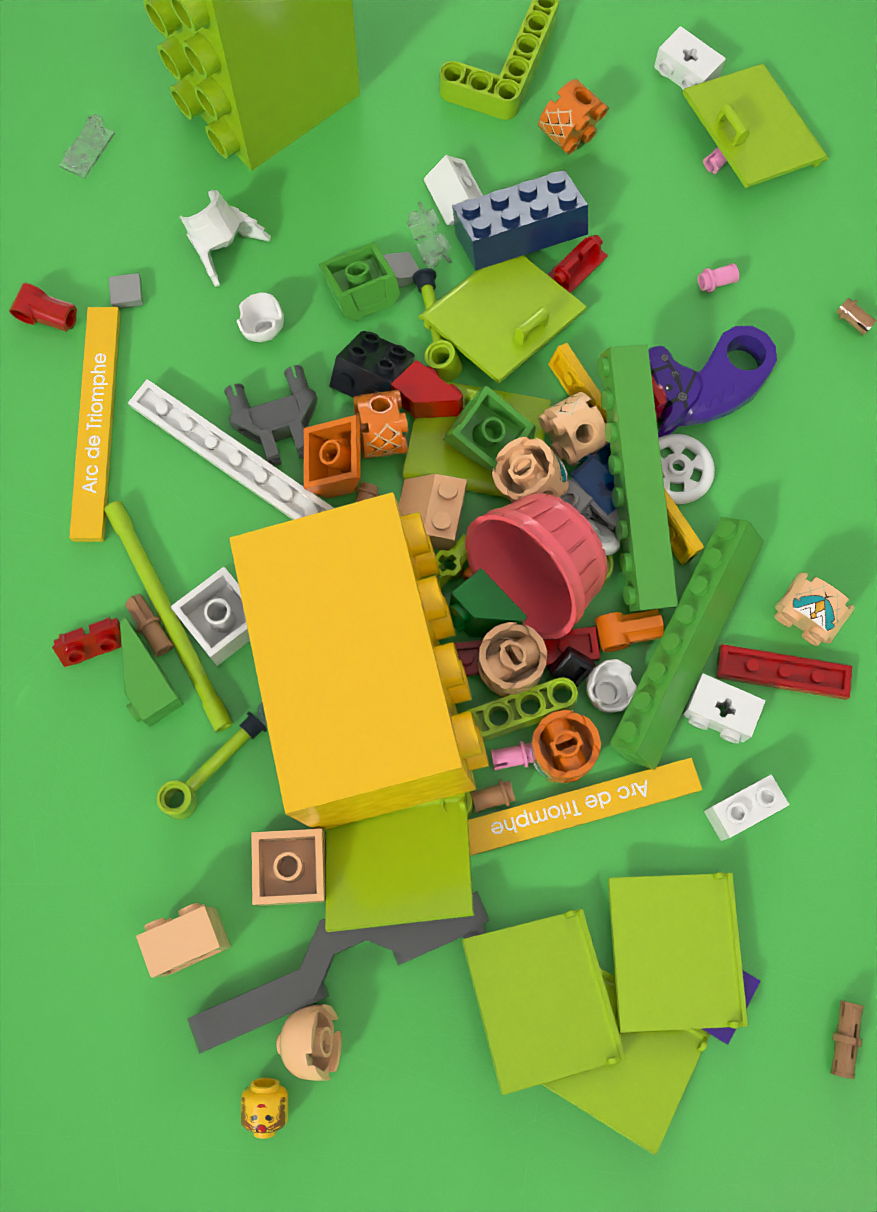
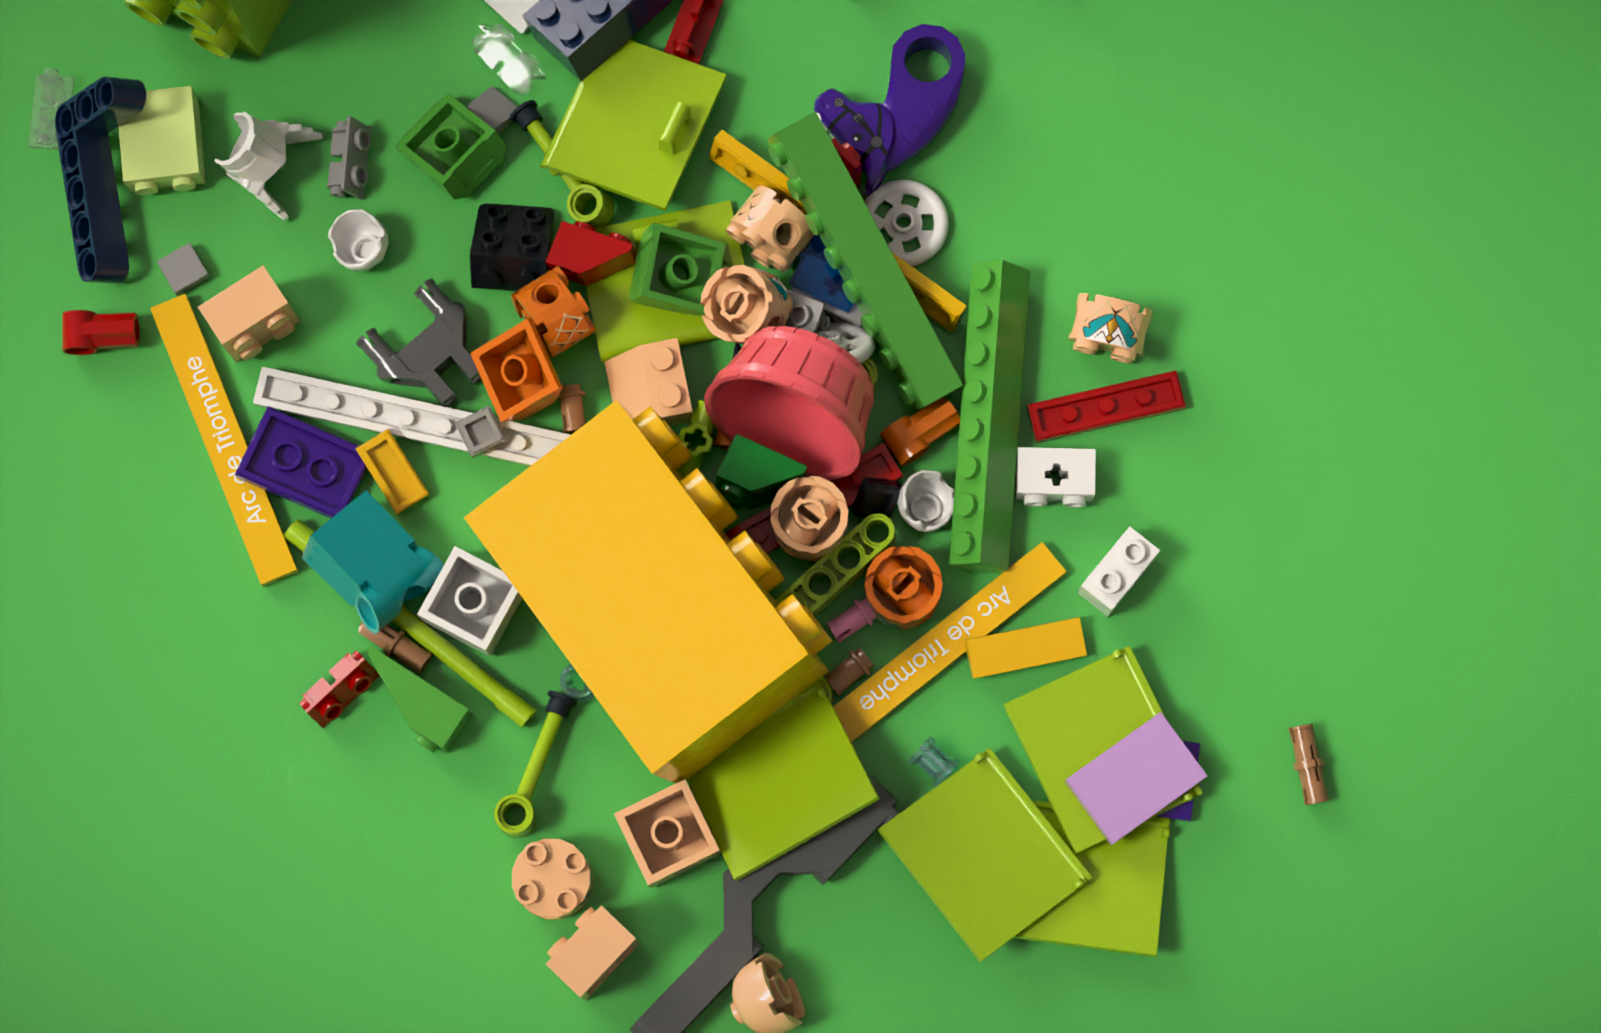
camera: 20 degrees left, 5 degrees up
none -> dark blue beam [55,76,146,284]
none -> yellowish green brick [119,86,206,195]
none -> light nougat brick [198,265,300,362]
none -> dark purple tile [235,406,368,519]
none -> teal piece [302,490,444,634]
none -> light grey hinge [327,116,371,200]
none -> yellow tile [355,429,429,515]
none -> light grey tile [455,406,507,458]
none -> light nougat brick [512,839,593,920]
none -> clear light blue bush [908,736,960,787]
none -> yellow tile [965,617,1087,678]
none -> lavender tile [1065,712,1207,845]

